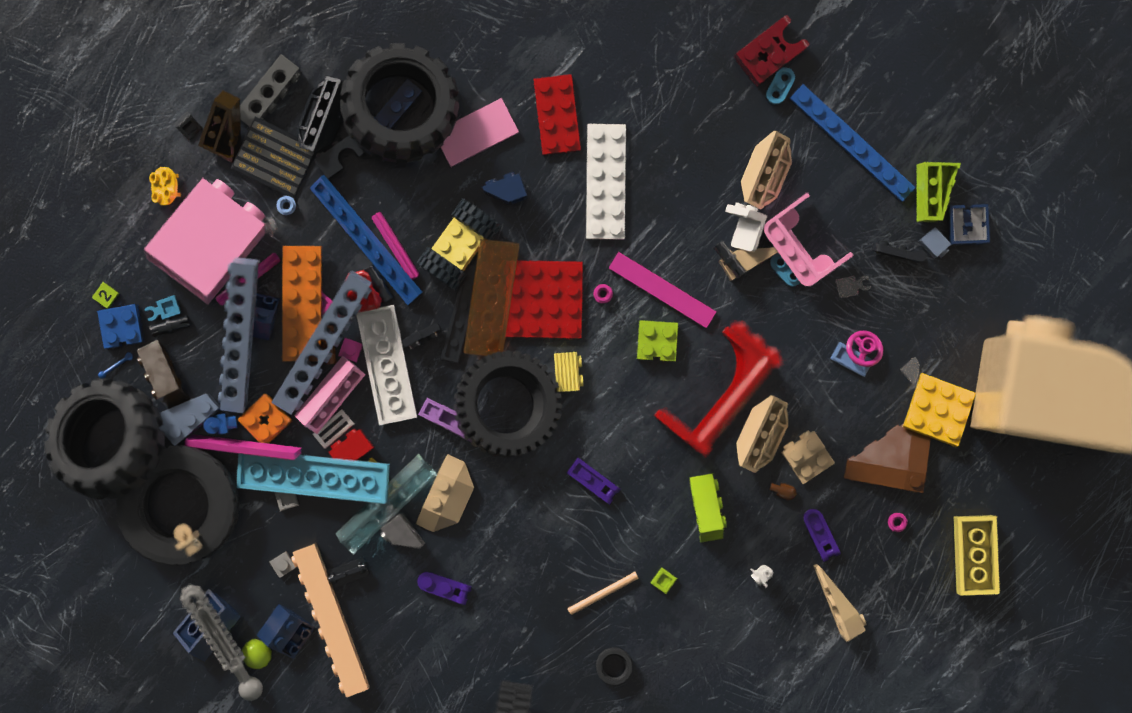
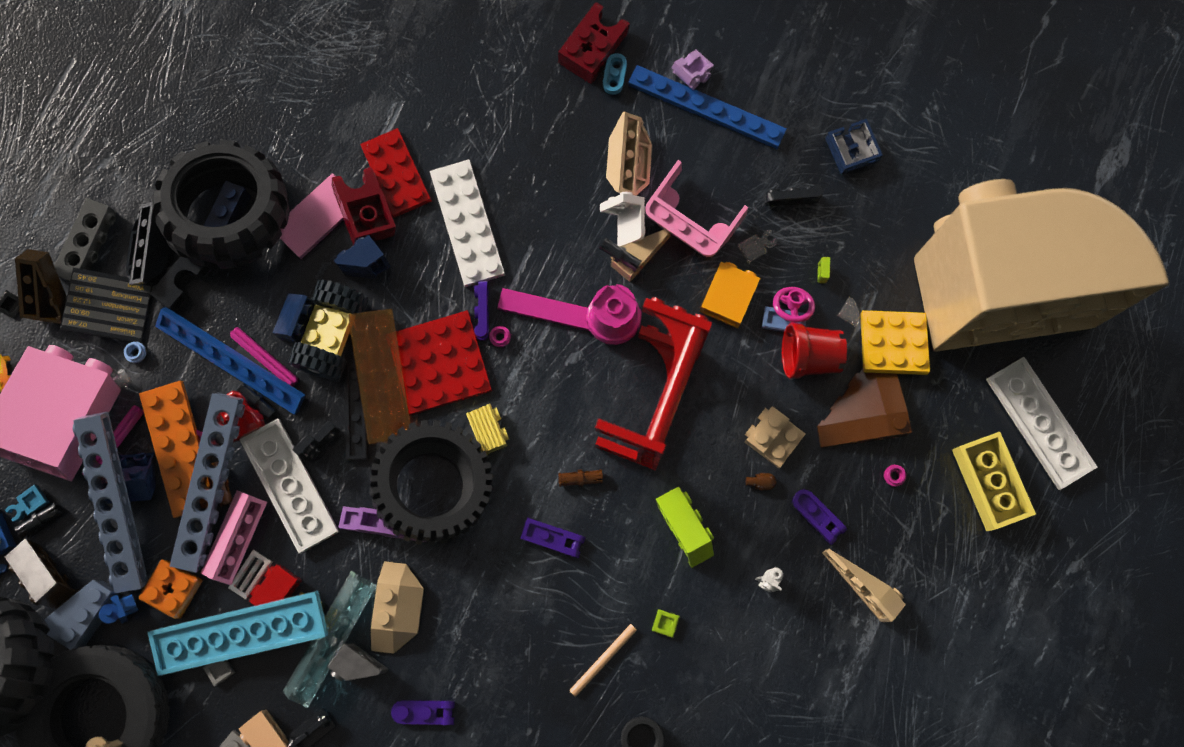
camera: 15 degrees left, 10 degrees down
dark pink tile [185,434,301,460] -> none
dark pink plate [338,338,363,362] -> none
lime piece [637,320,678,362] -> none
tan wedge [736,395,788,473] -> none
dark azure plate [770,253,801,286] -> none
lime wedge [917,162,961,222] -> none
sand blue brick [919,227,951,258] -> none
none -> dark blue slope [272,294,315,344]
none -> dark red brick [331,167,396,246]
none -> dark purple plate [474,281,489,341]
none -> reddish brown pin [558,469,603,487]
none -> dark pink piece [586,284,642,345]
none -> lavender cylinder [672,50,714,90]
none -> light orange brick [700,262,760,328]
none -> red piece [782,322,847,379]
none -> lime tile [817,257,830,284]
none -> white plate [986,357,1097,490]

